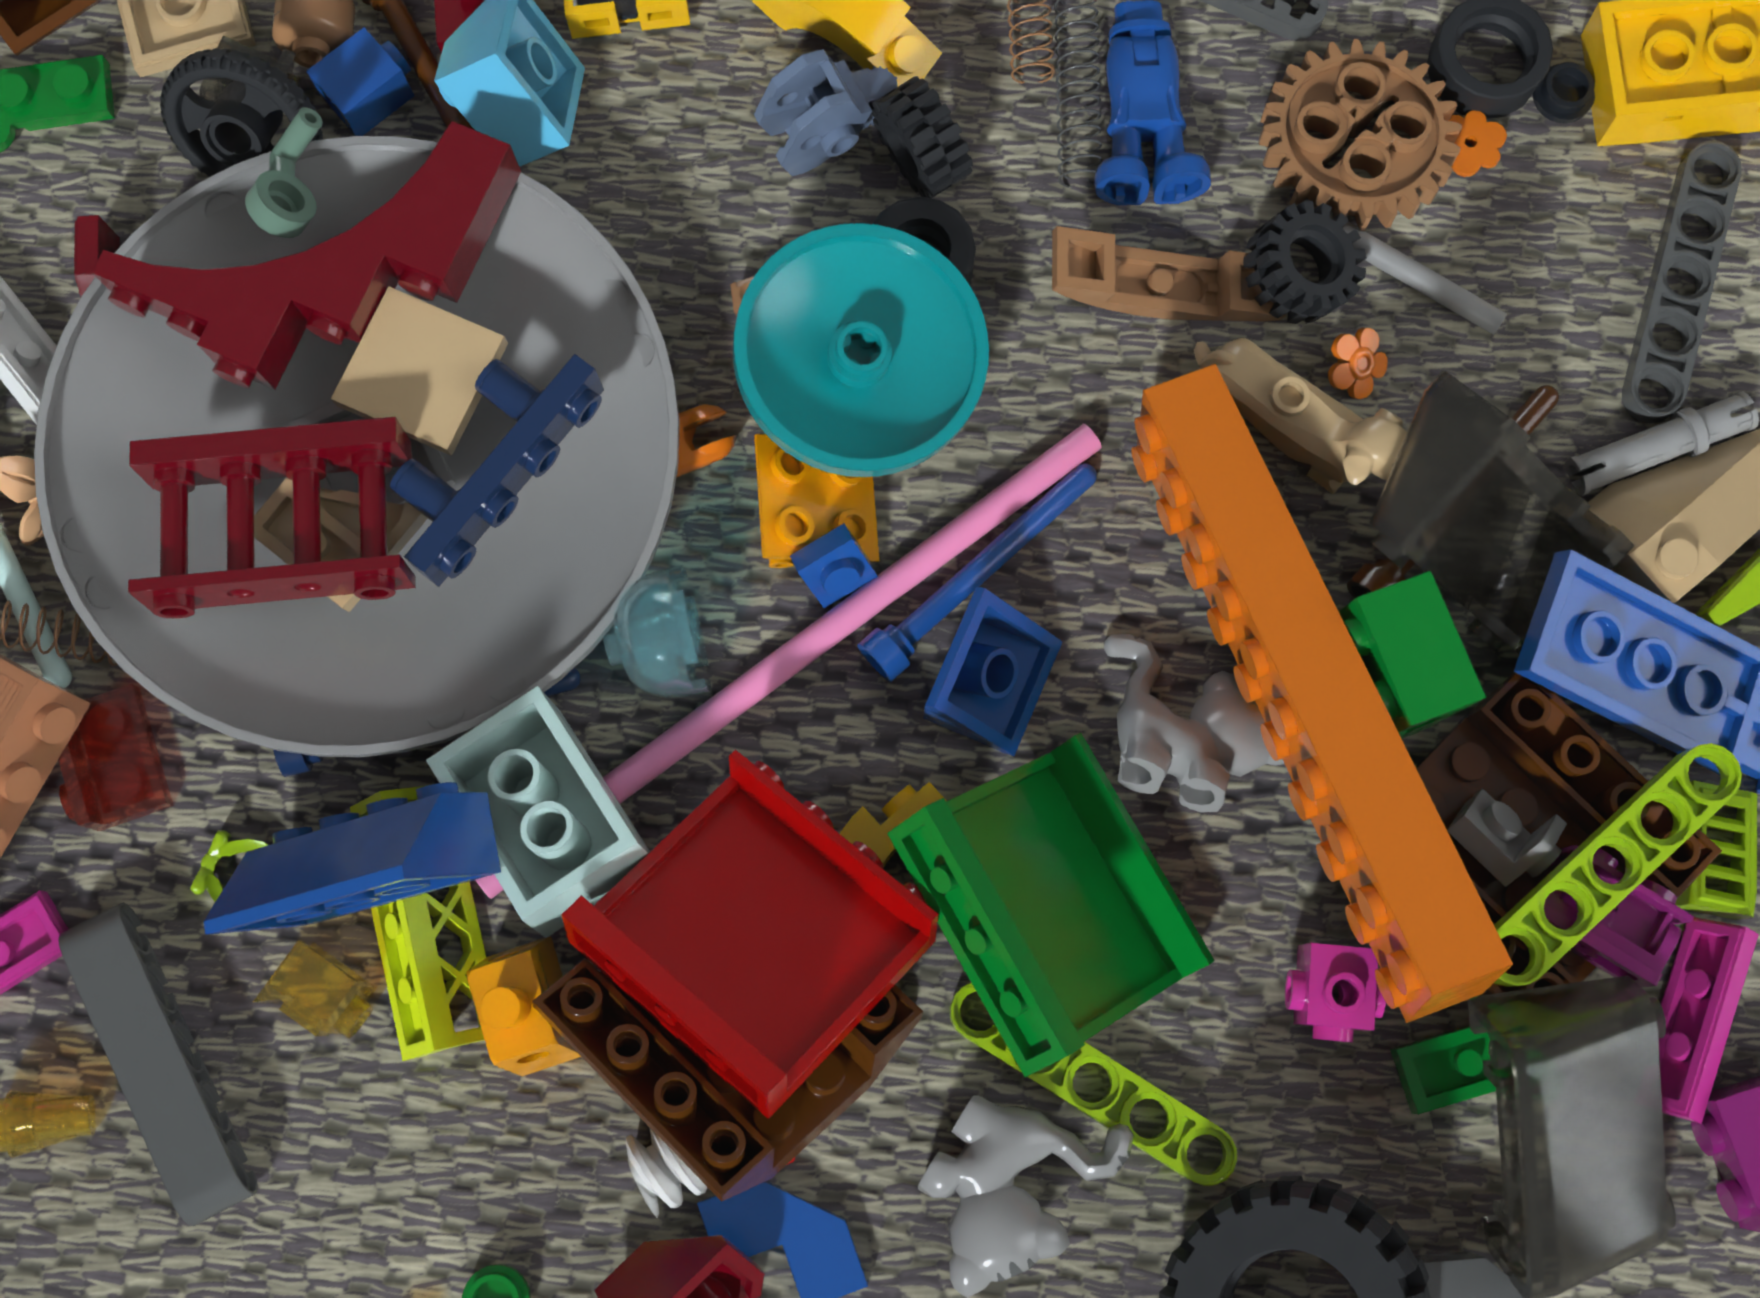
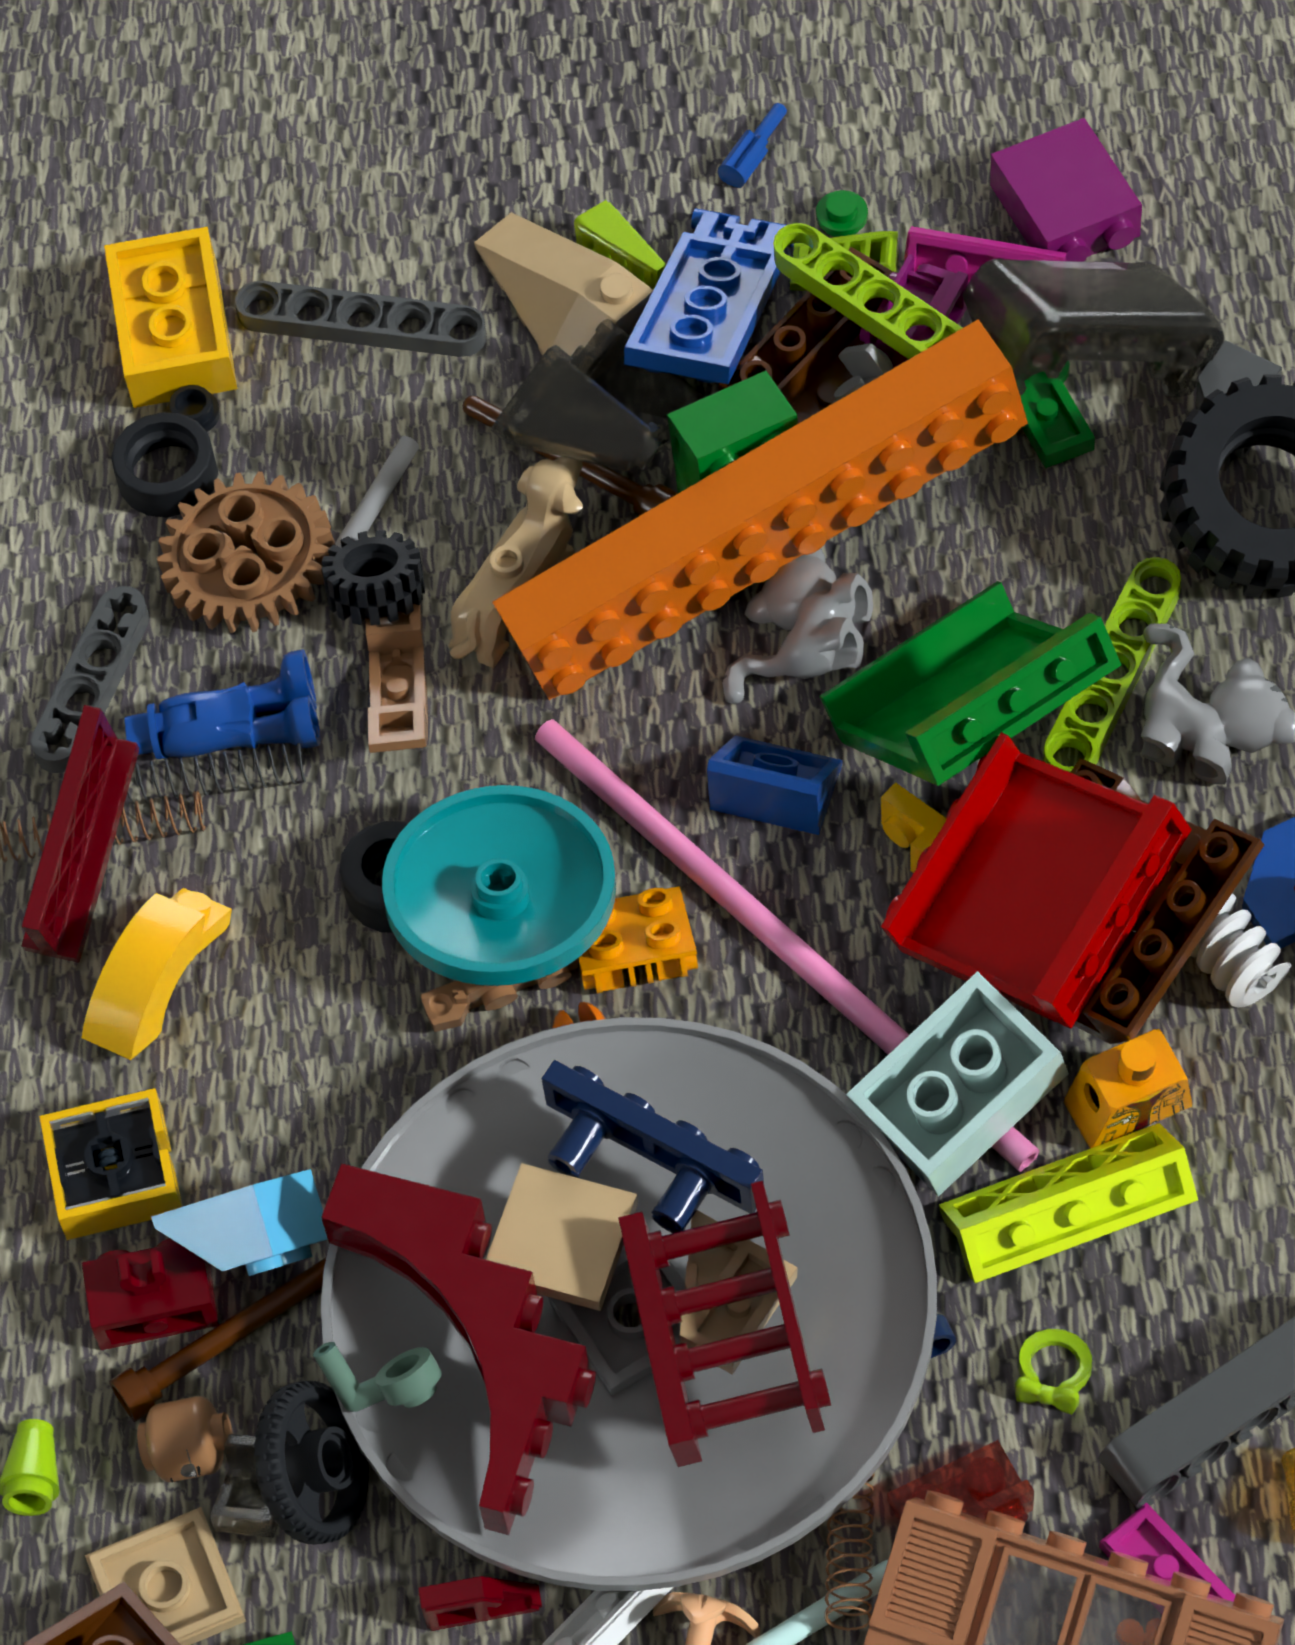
camera: 90 degrees left, 20 degrees down
blue slope [204,782,501,935] -> none
clear yellow window [252,940,377,1039] -> none
blue brick [306,27,415,136] -> none
clear light blue cylinder [603,565,711,698] -> none
sand blue hinge [754,49,897,176] -> none
blue plate [790,523,878,608] -> none
blue piece [857,463,1097,682] -> none
black tyre [871,76,973,198] -> none
dark pink brick [1285,943,1386,1043] -> none
orange plant [1328,327,1388,399] -> none
orange plant [1448,110,1507,177] -> none
light grey pin [1565,391,1759,495] -> none

